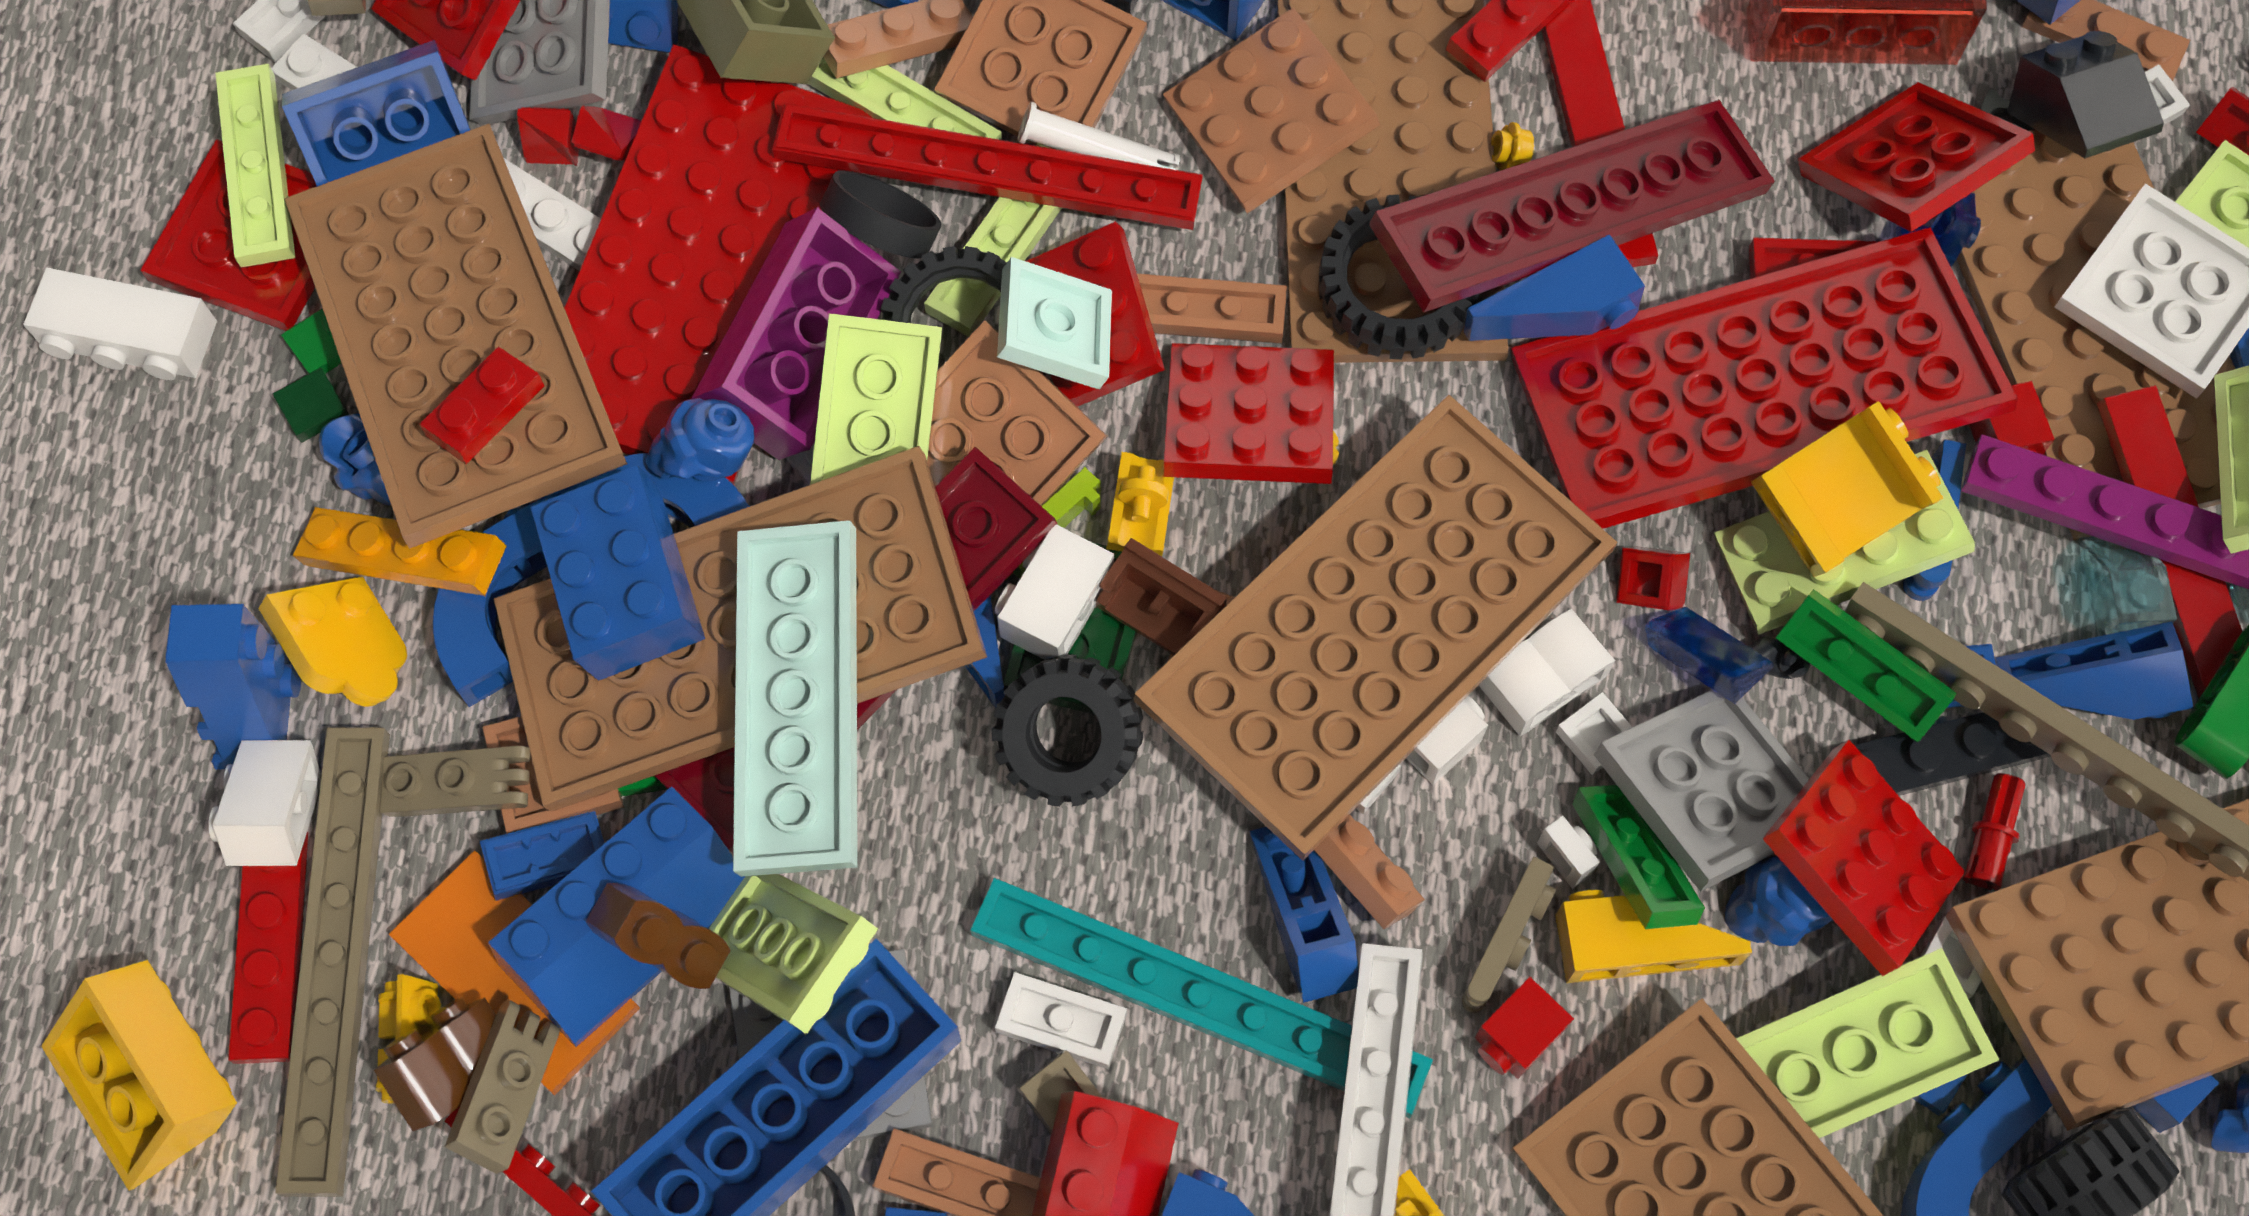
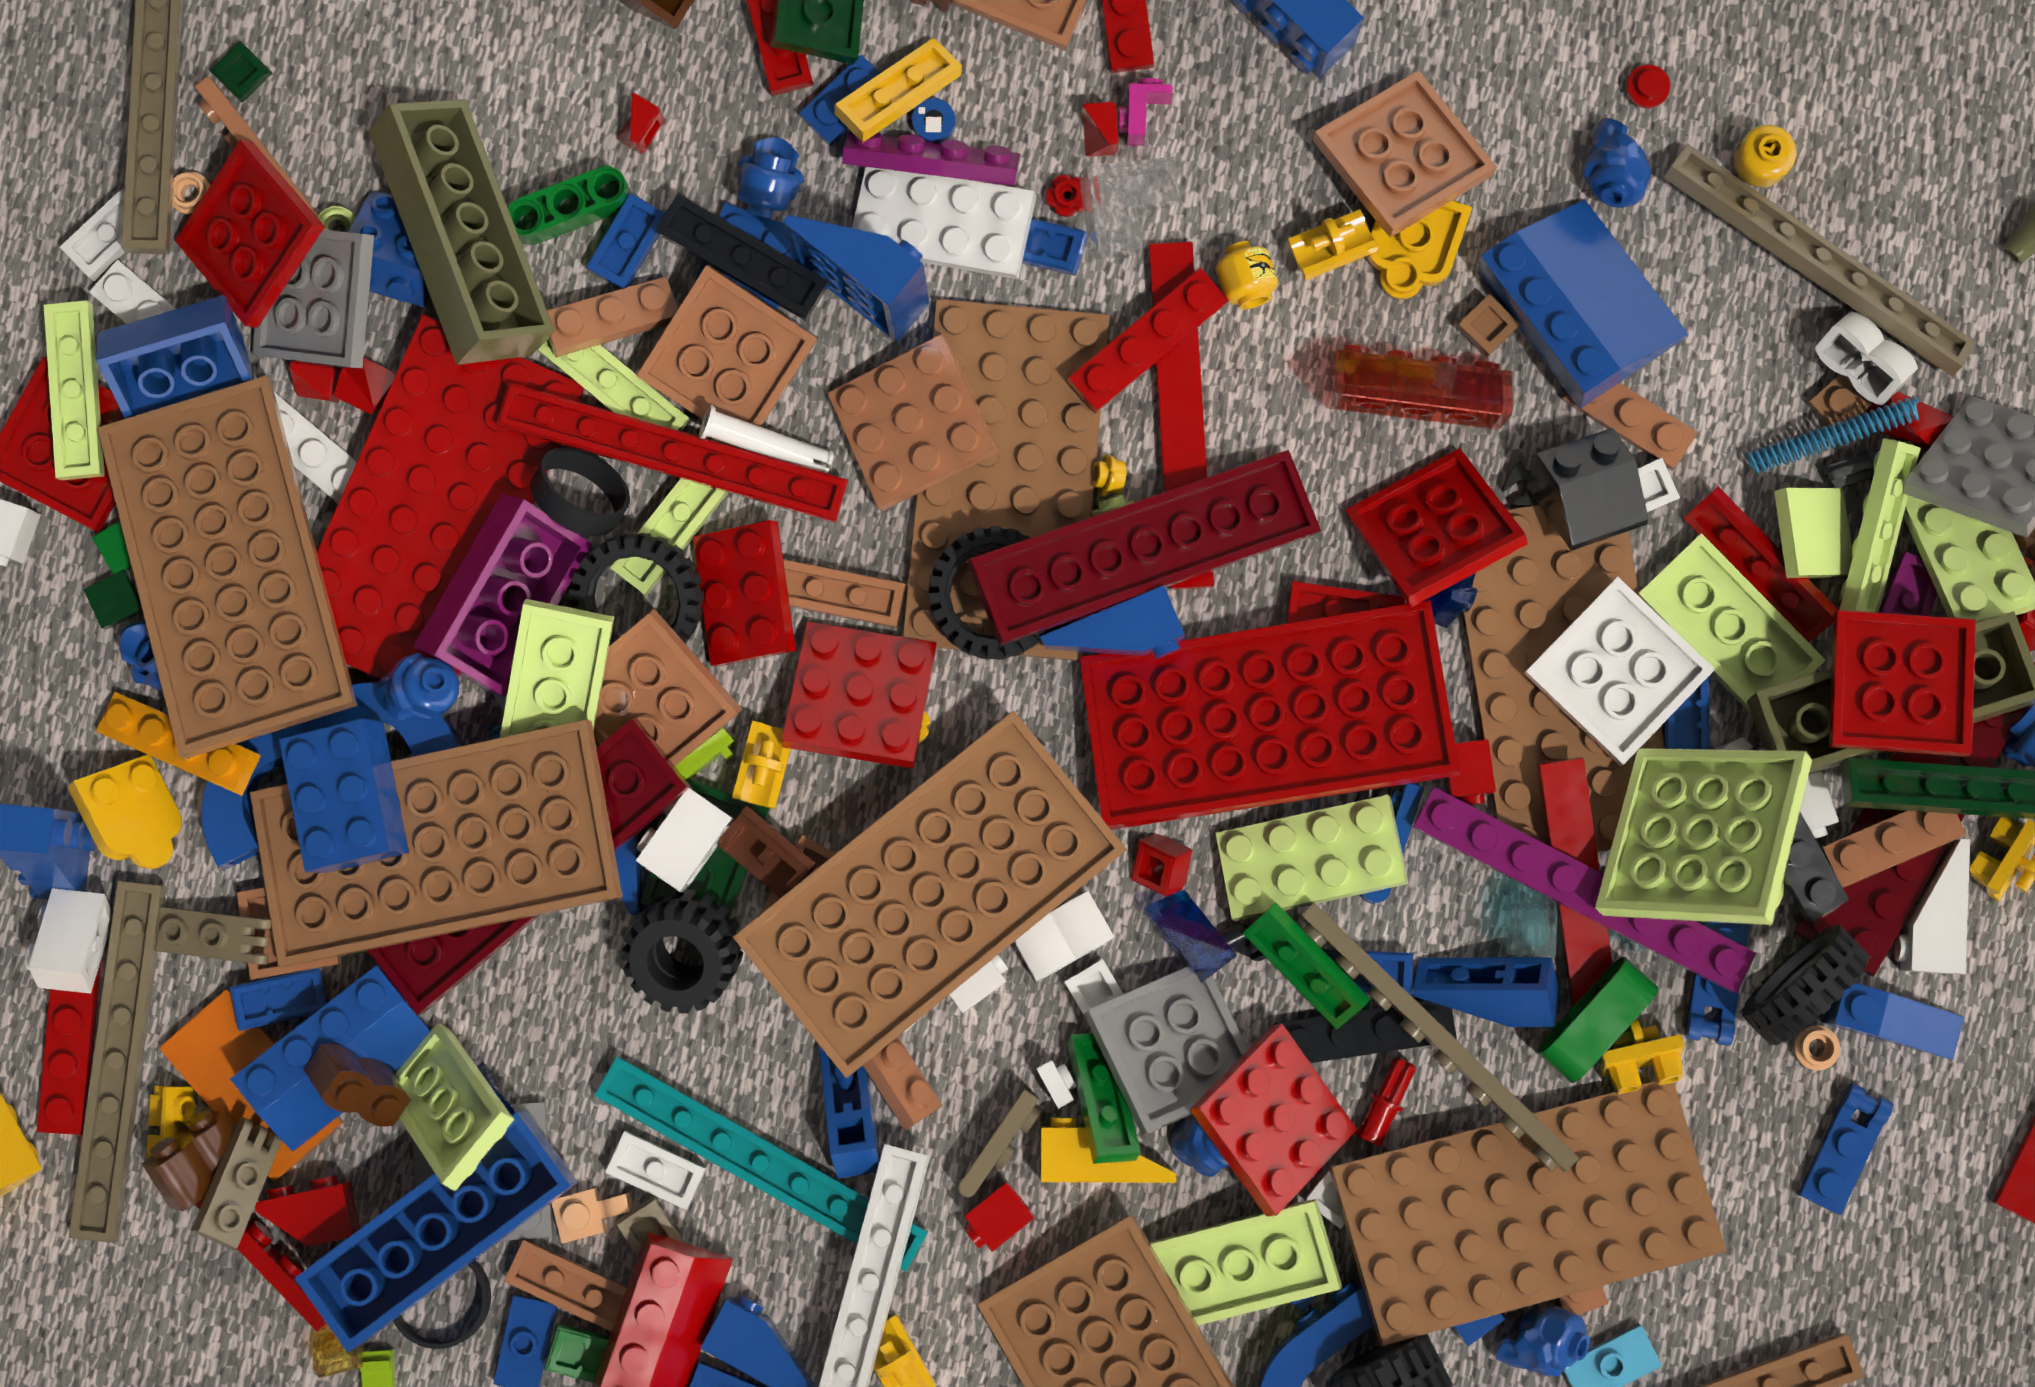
camera: 10 degrees right, 15 degrees up
red plate [419,346,545,465] -> none
light aqua plate [733,520,857,877] -> none
light aqua plate [997,257,1112,389] -> none
yellow panel [1751,401,1943,577] -> none
none -> red slope [255,1175,360,1247]
none -> light nougat plate [551,1187,634,1244]

